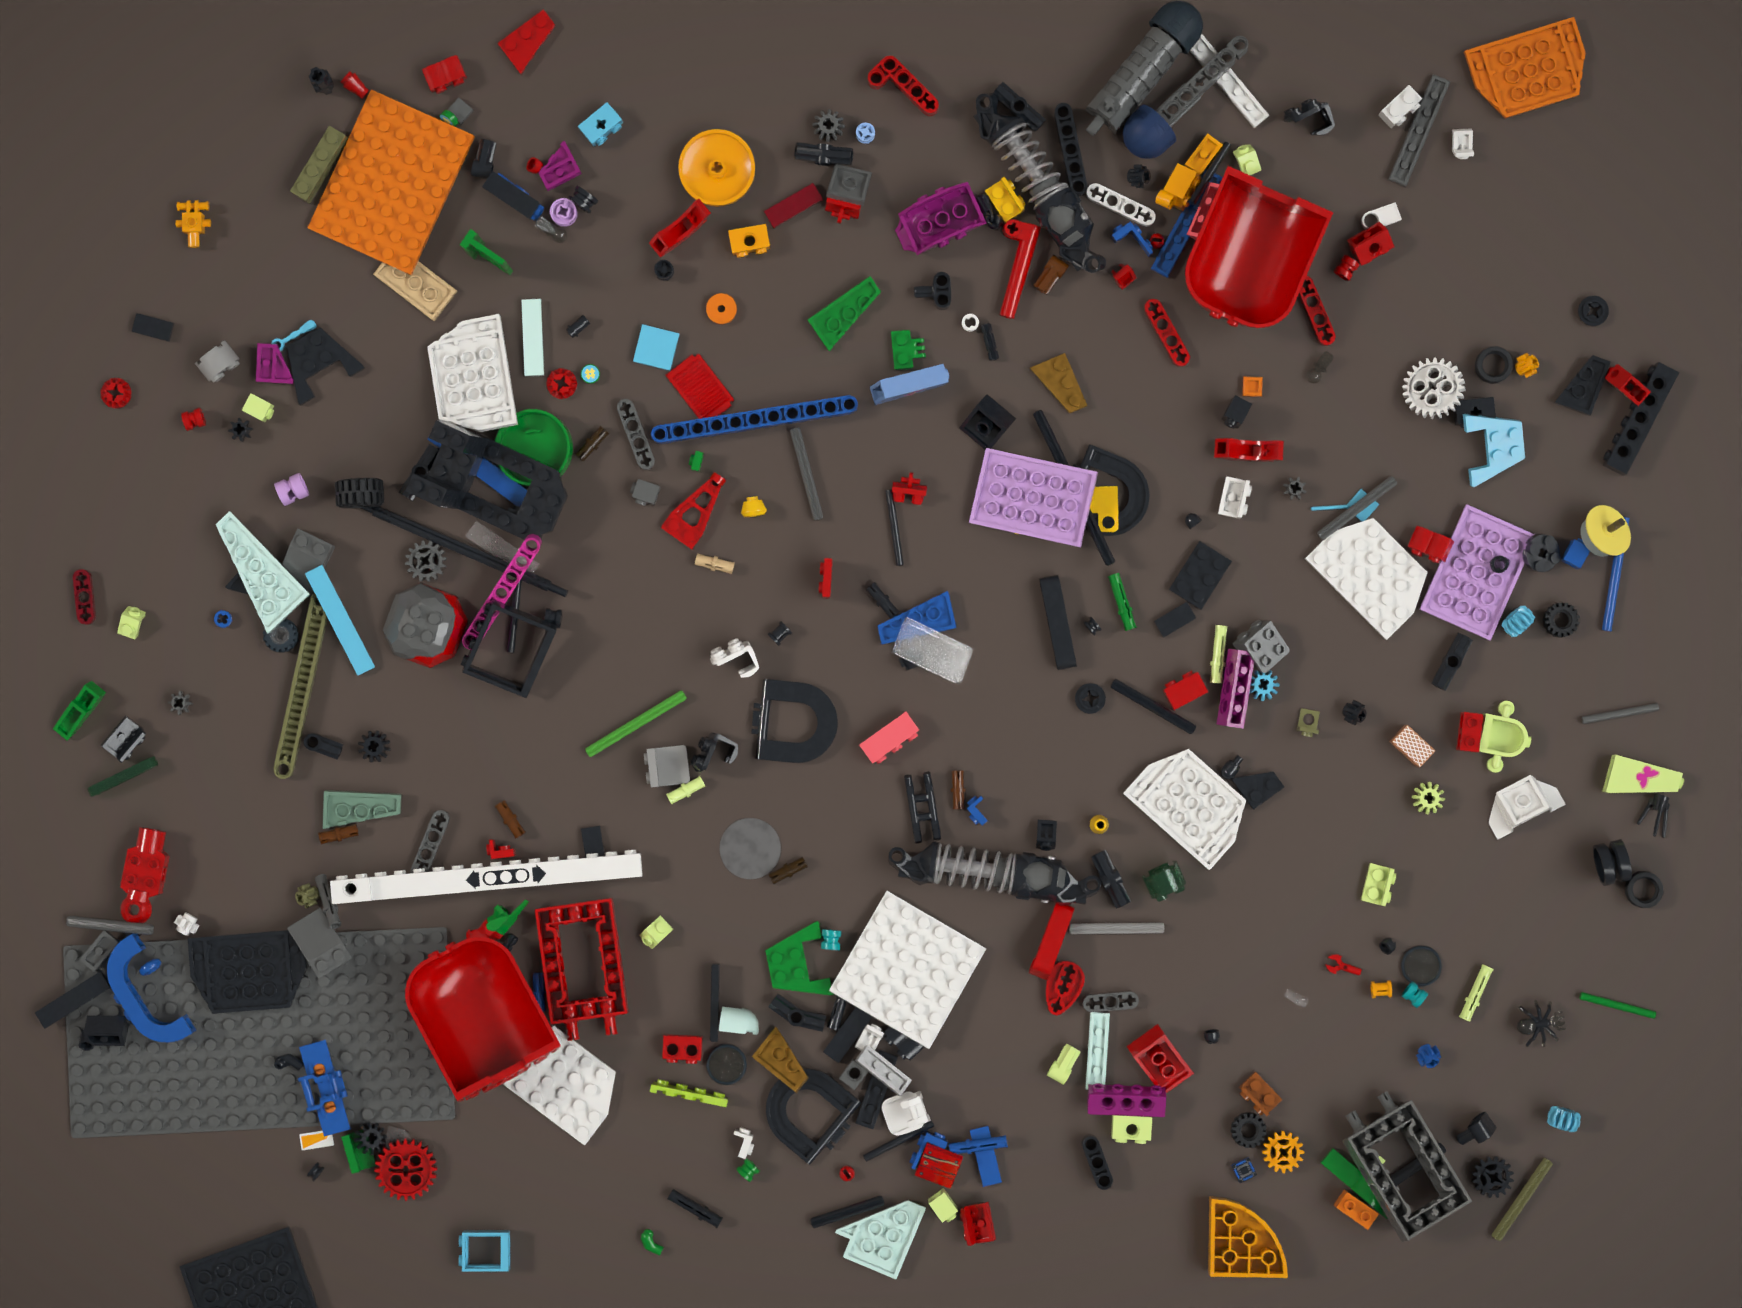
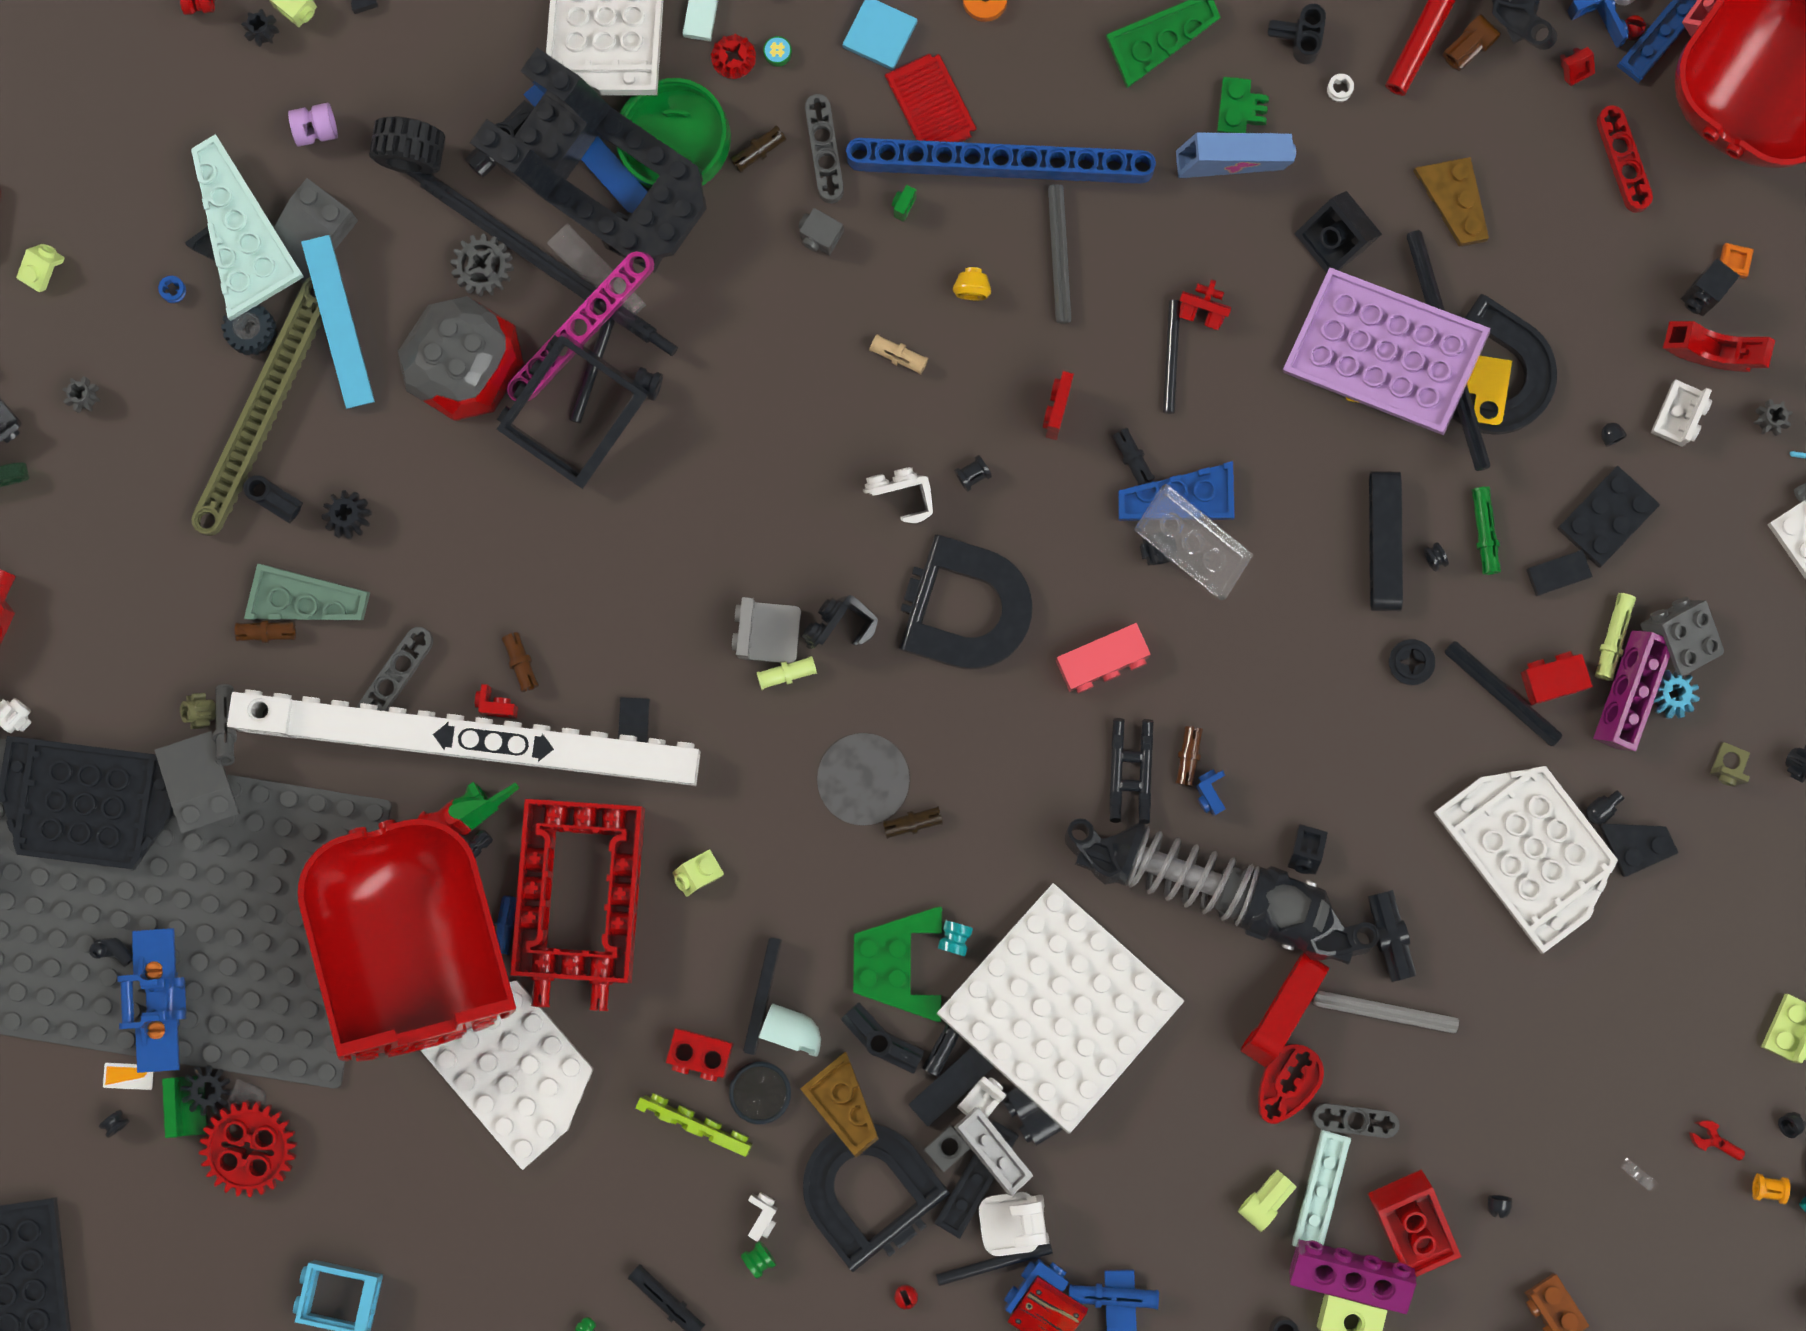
camera: 15 degrees right, 5 degrees down
bright green axle [585,691,687,757] -> none
red plate [661,472,727,550] -> none
black axle [981,323,999,361] -> none
yellow cone [1090,815,1109,834] -> none
clear green brick [1142,861,1186,902] -> none

